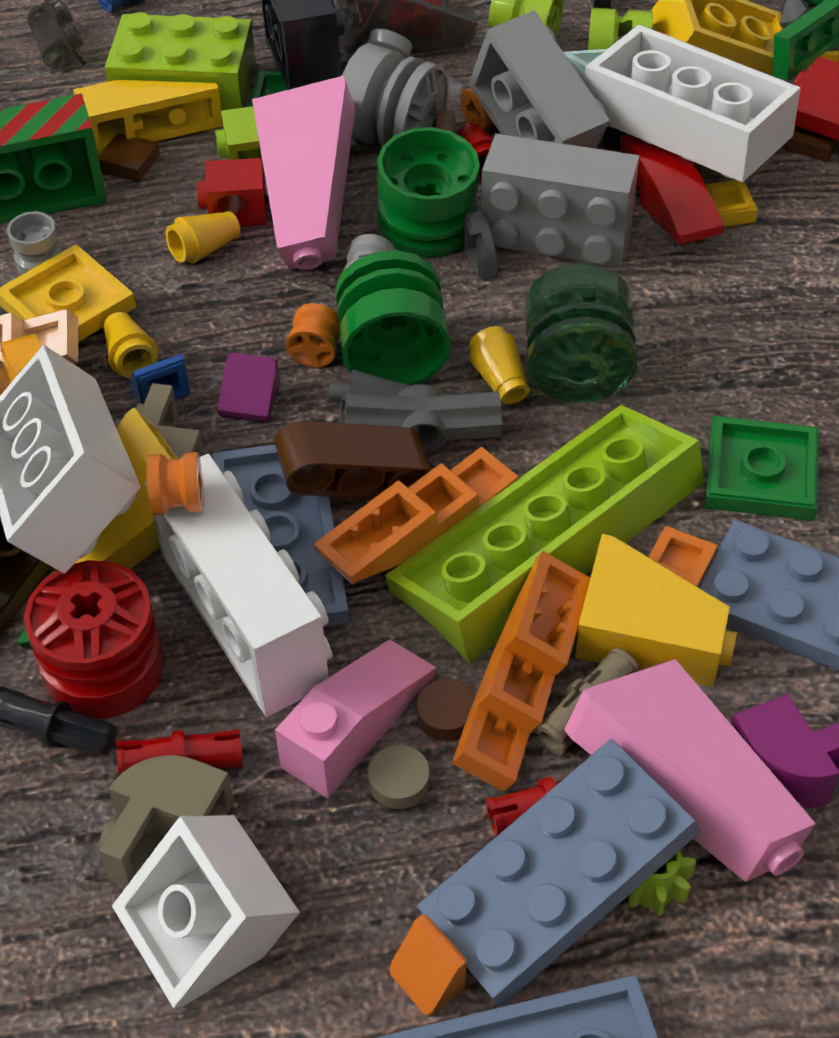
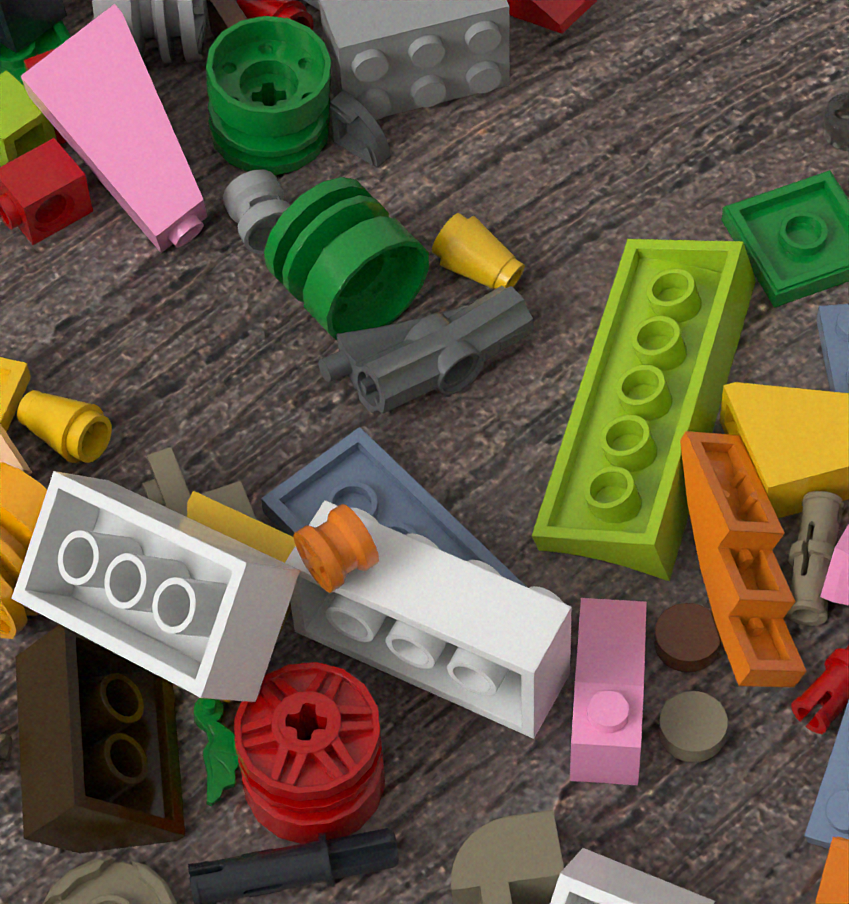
camera: 30 degrees left, 5 degrees up
red pin [116,729,243,776] -> none
blue slope [130,354,191,404] -> none
yellow cone [165,211,240,264] -> none
magenta slope [217,353,280,422] -> none
reddish brown beam [274,421,431,498] -> none
orange wheel [285,303,341,368] -> none
orange slope [314,446,519,584] -> none
clear green wheel [525,264,638,403] -> none
orange plate [648,525,718,588] -> none

